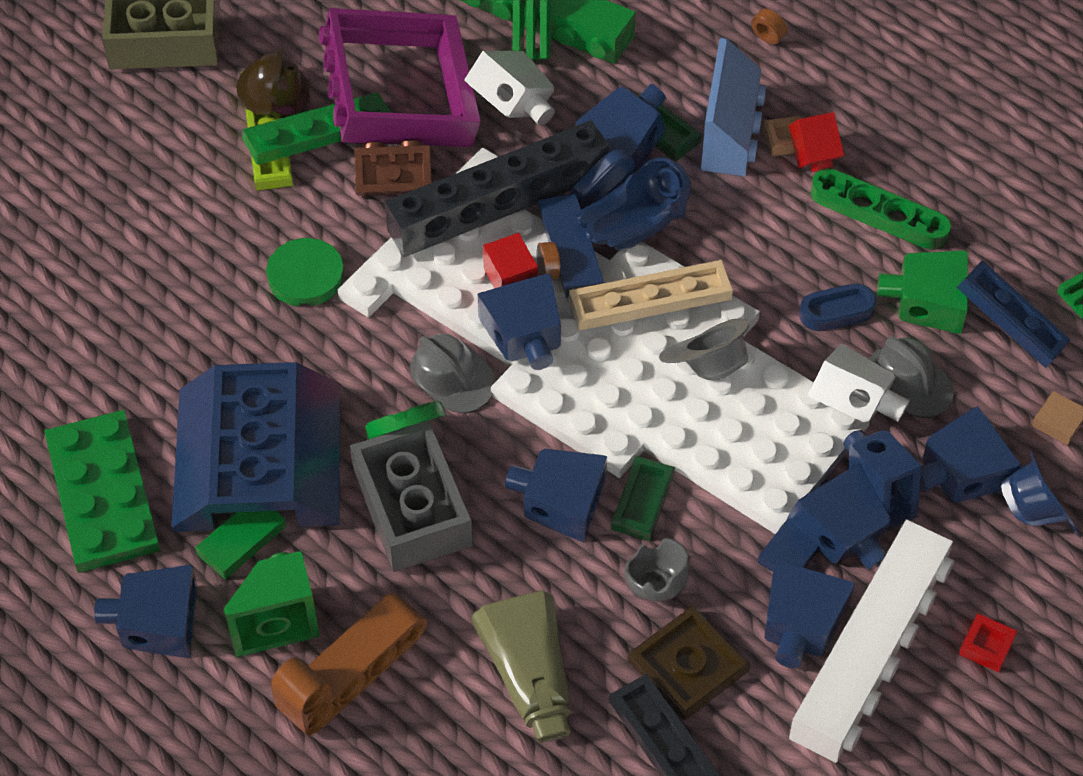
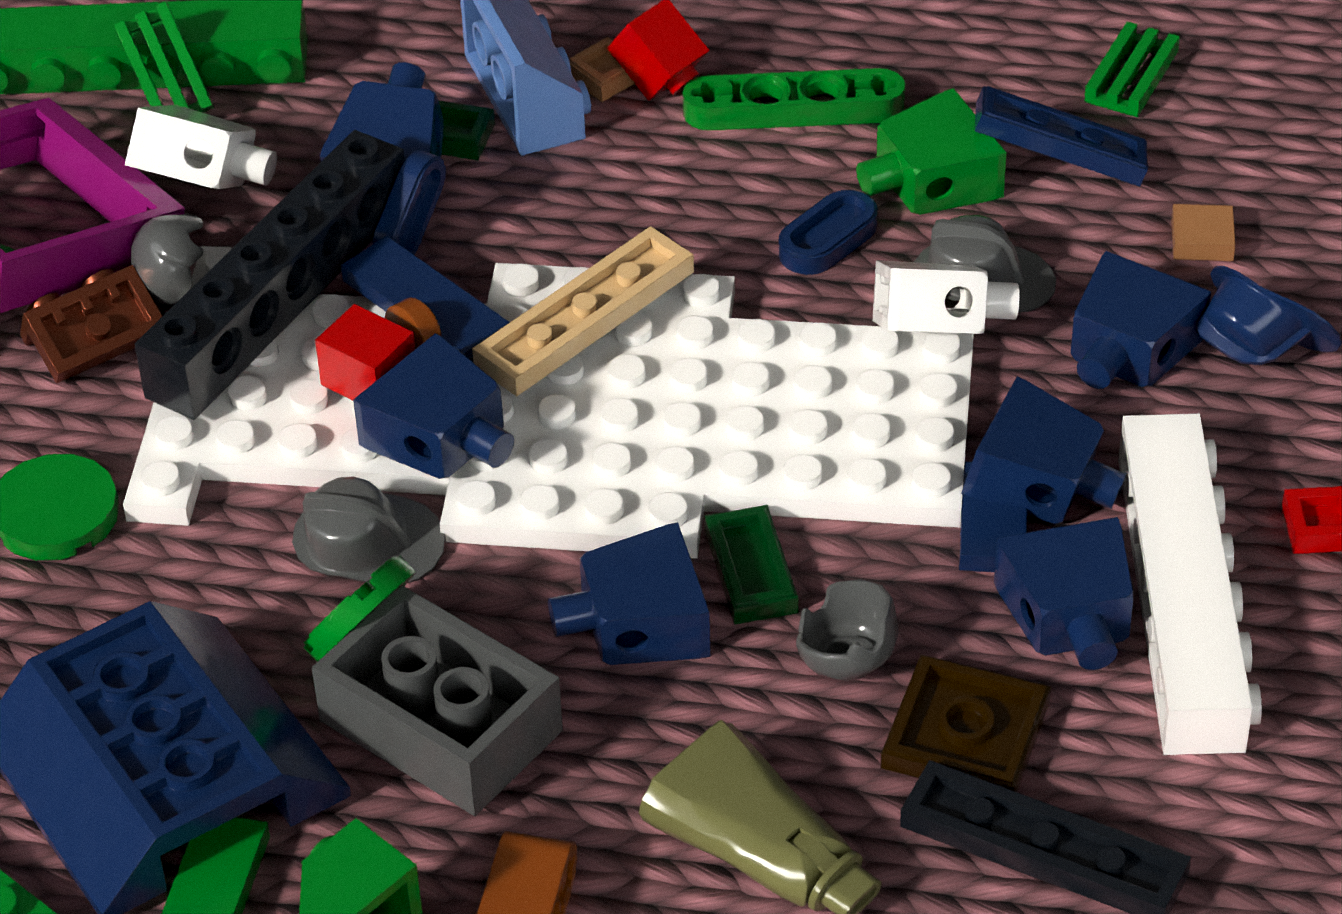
camera: 30 degrees left, 10 degrees down
dark blue hair [575,157,691,250] -> none
dark grey piece [659,318,749,380] -> none
dark blue torso [843,430,921,532] -> none
none -> dark grey hair [131,214,204,308]

